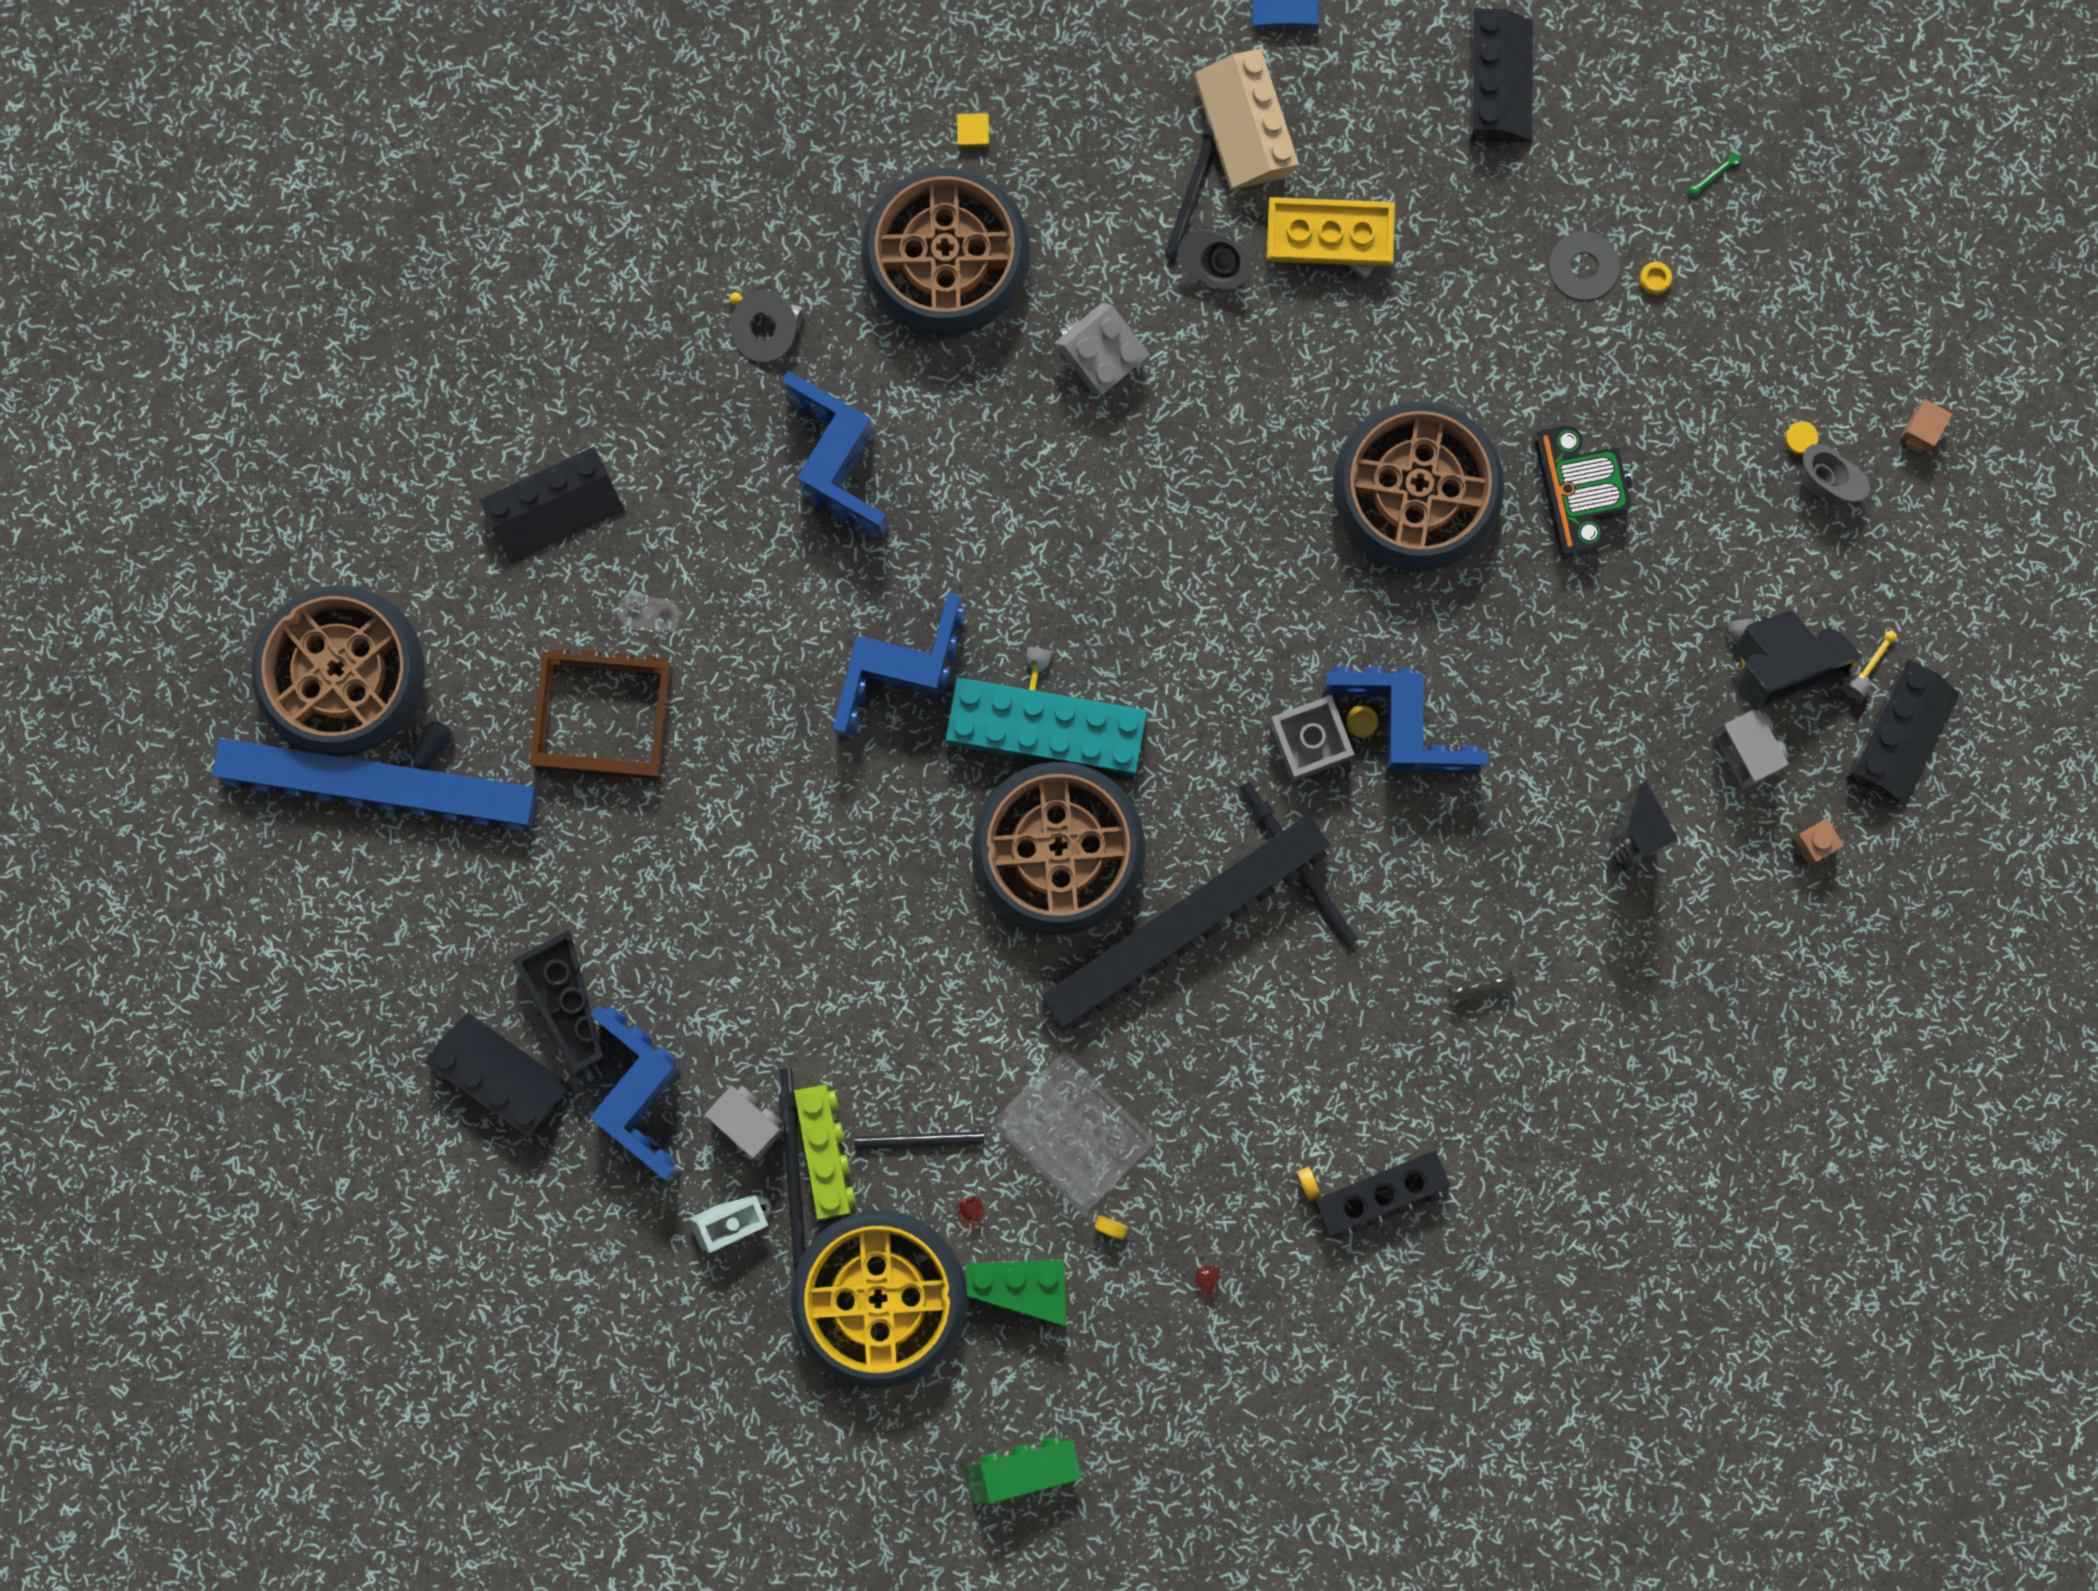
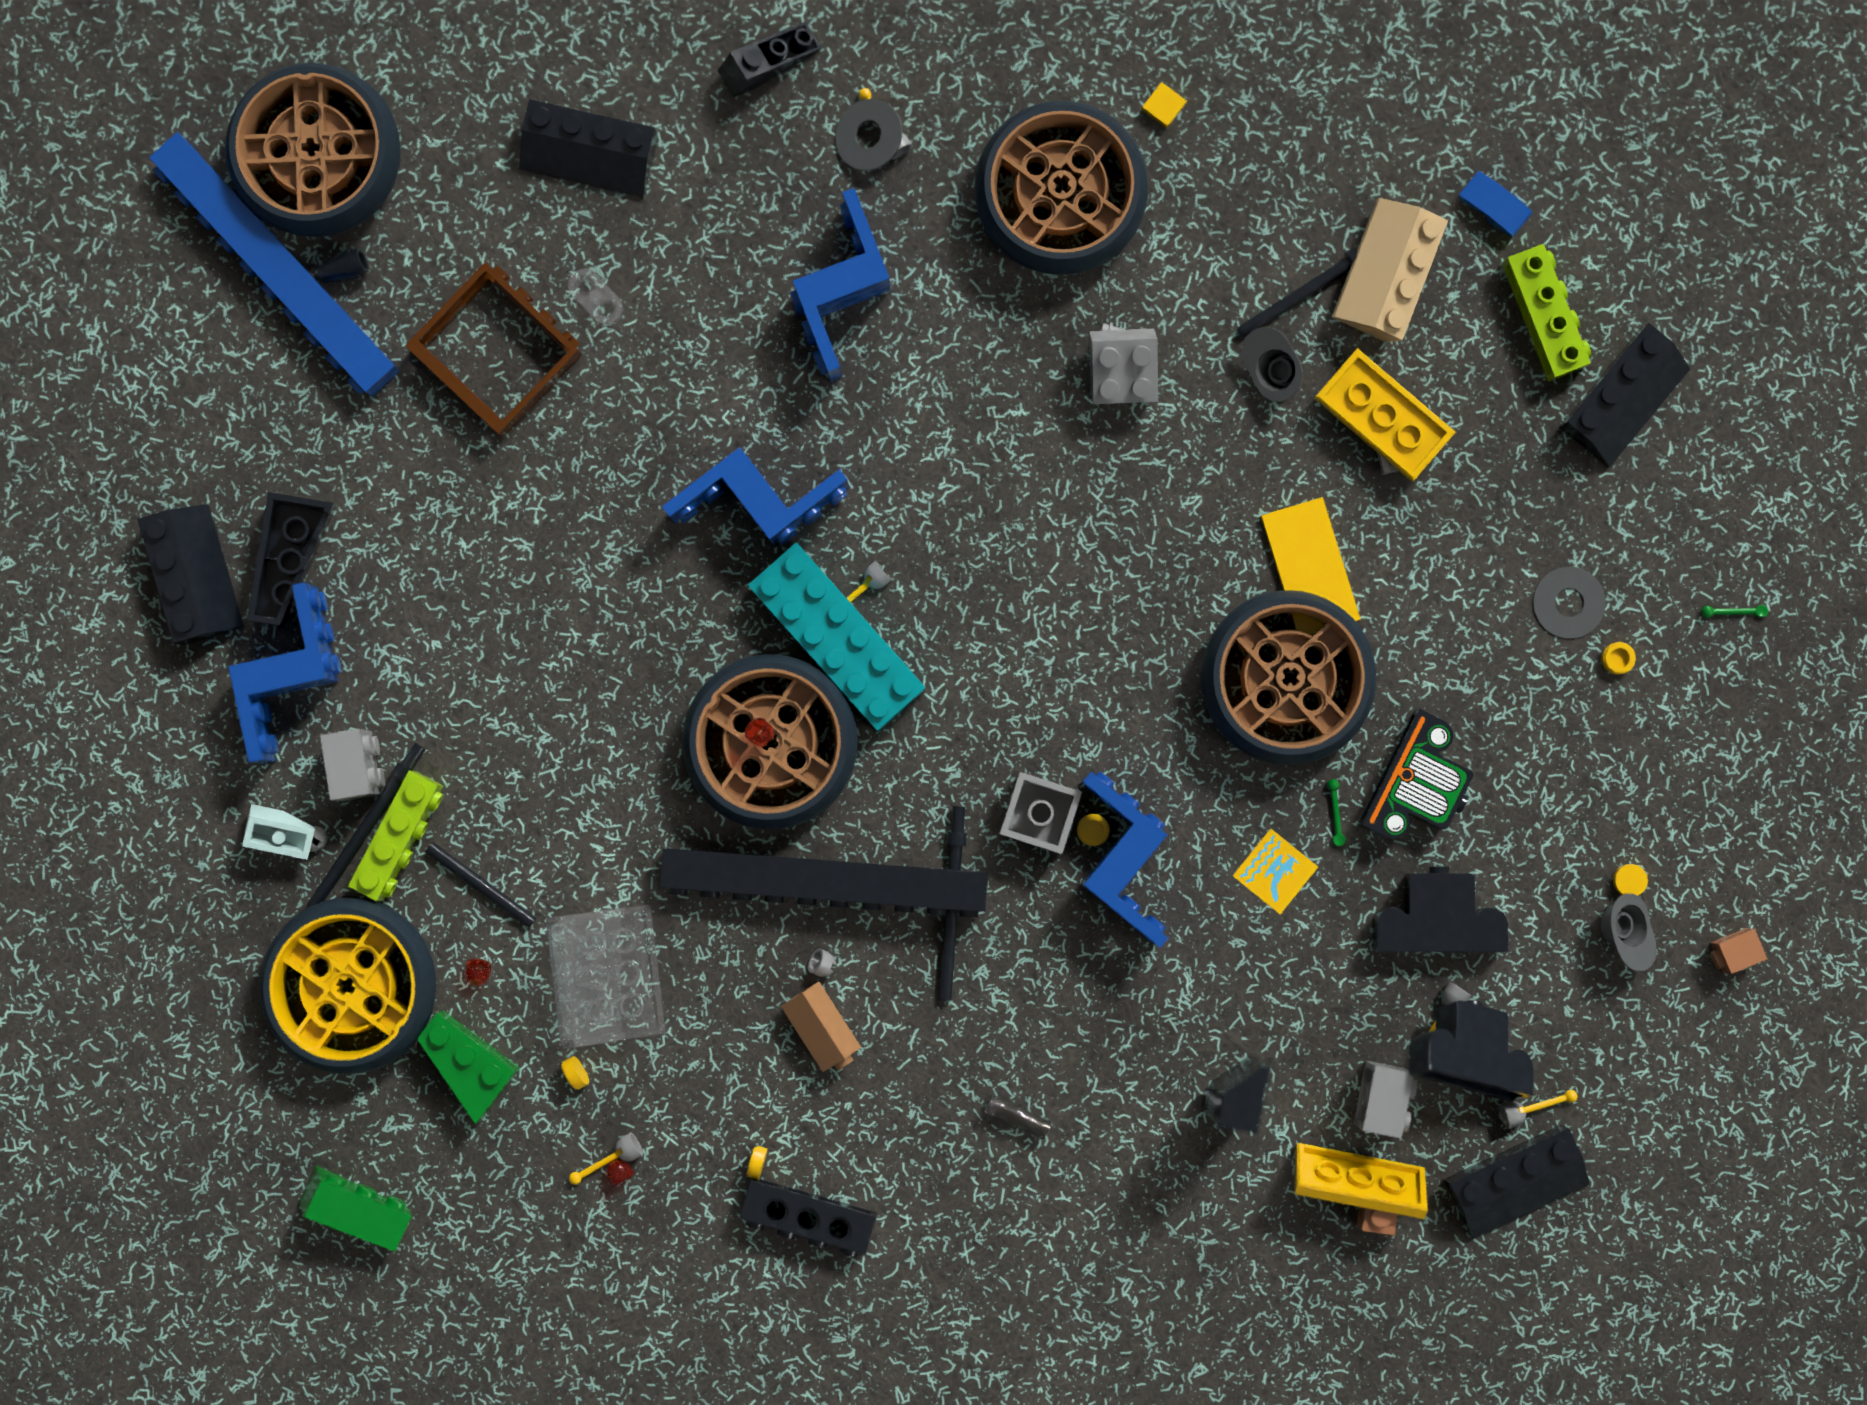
camera: 35 degrees right, 5 degrees up
none -> hinge [569,1132,643,1185]
none -> black slope [717,21,822,97]
none -> clear red hinge [745,718,774,747]
none -> medium nougat brick [781,982,861,1072]
none -> light grey hinge [808,948,836,977]
none -> yellow sticker [1233,829,1318,914]
none -> yellow tile [1261,497,1361,635]
none -> yellow tile [1295,1143,1428,1219]
none -> green hinge [1327,779,1346,846]
none -> black brick [1373,866,1508,952]
none -> lime brick [1502,244,1592,382]

